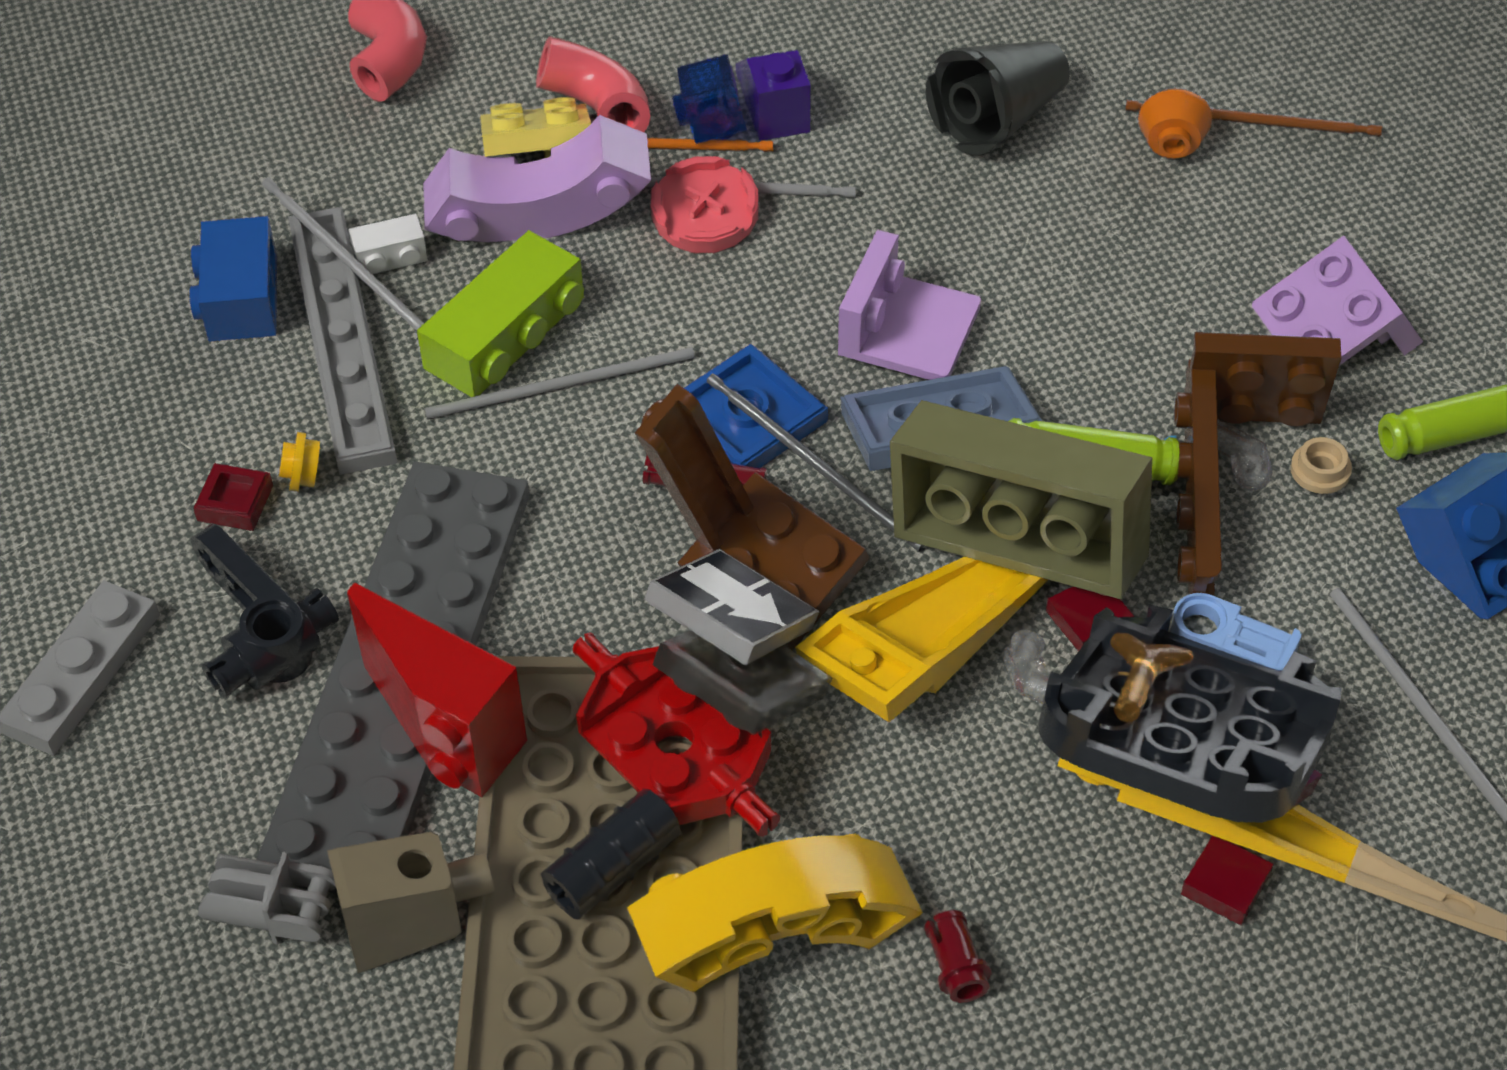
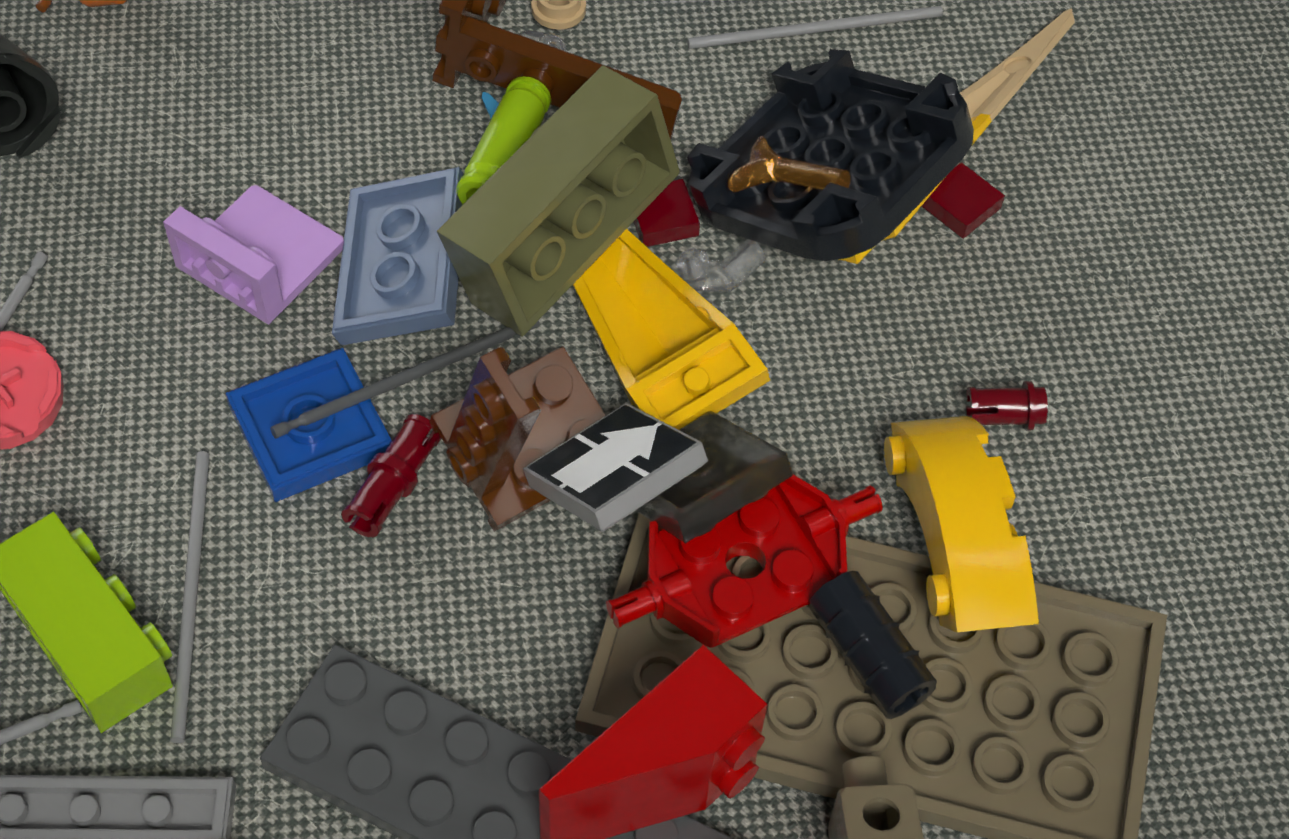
camera: 80 degrees left, 5 degrees up
light blue piece [1170,593,1301,671] -> none

